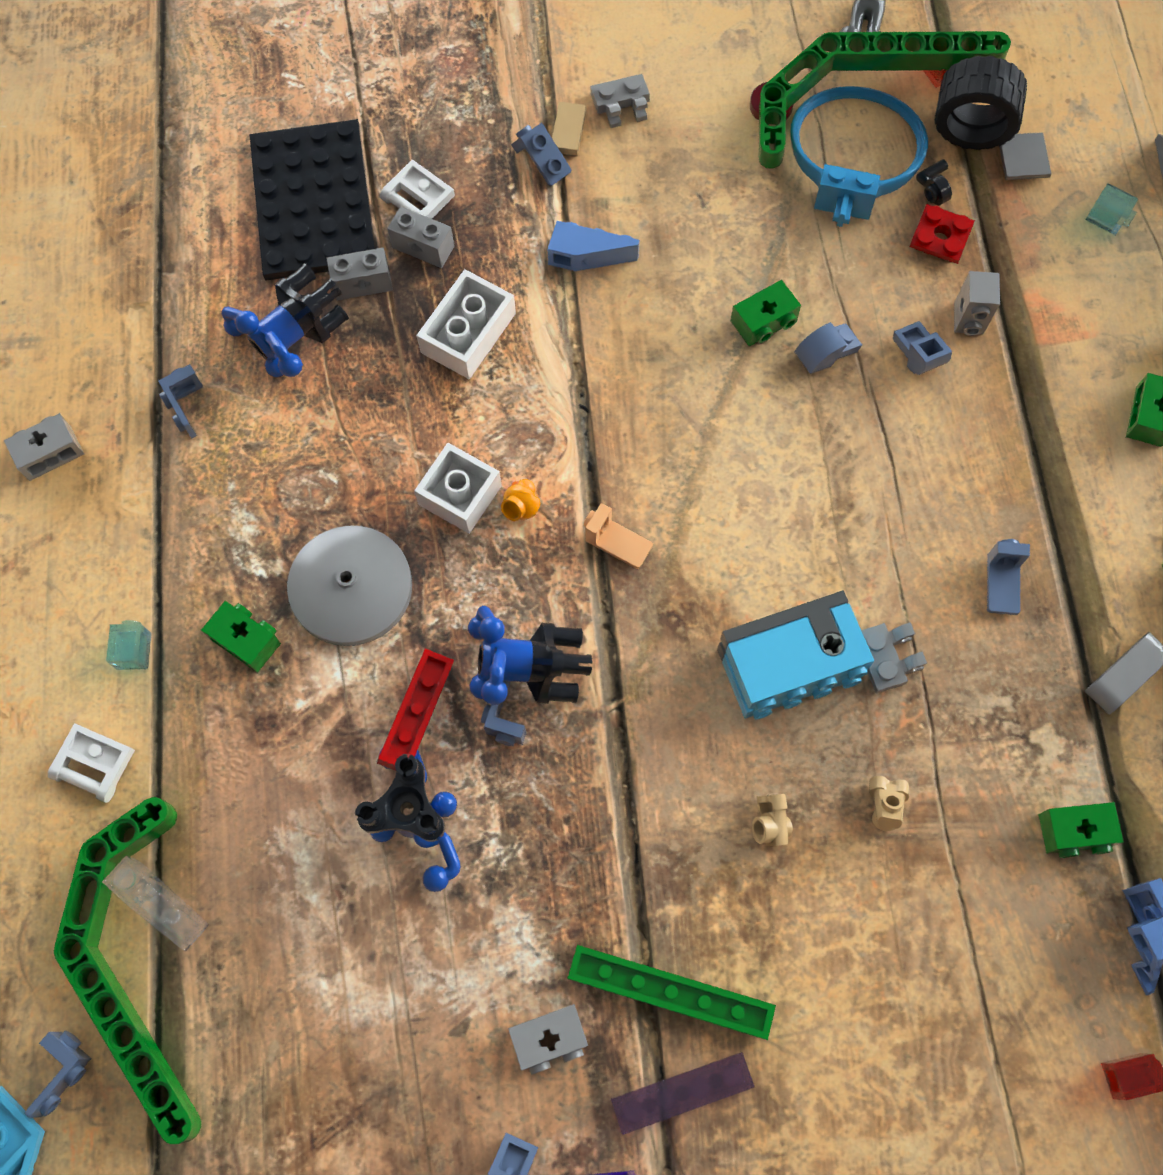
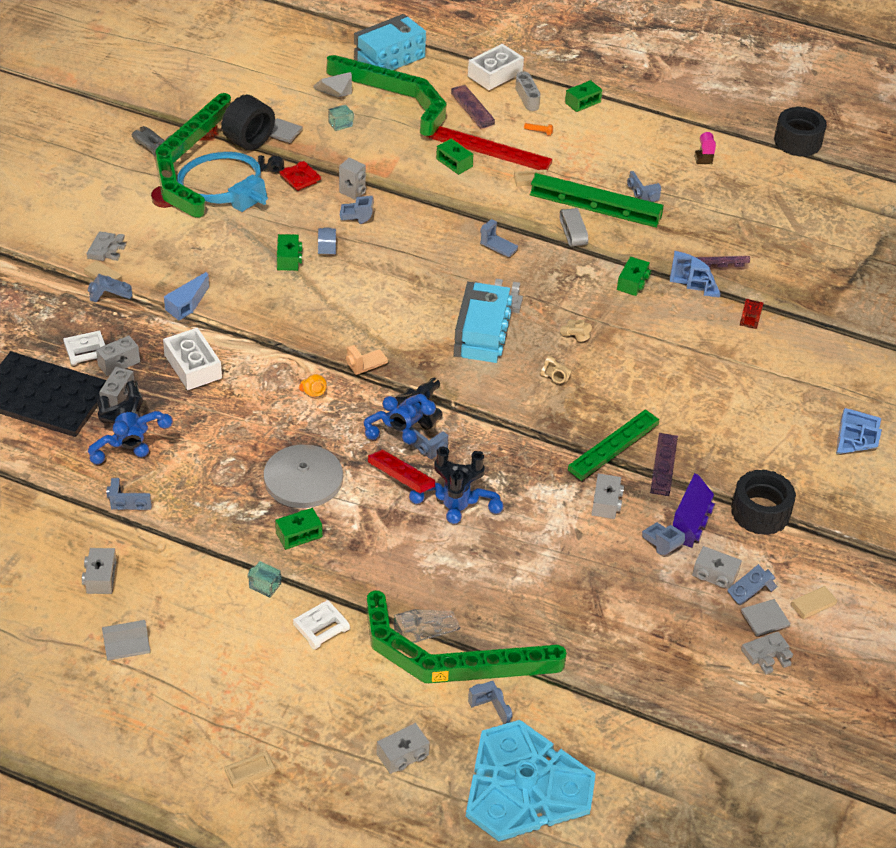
camera: 65 degrees left, 25 degrees down
white brick [414,443,502,534] -> none

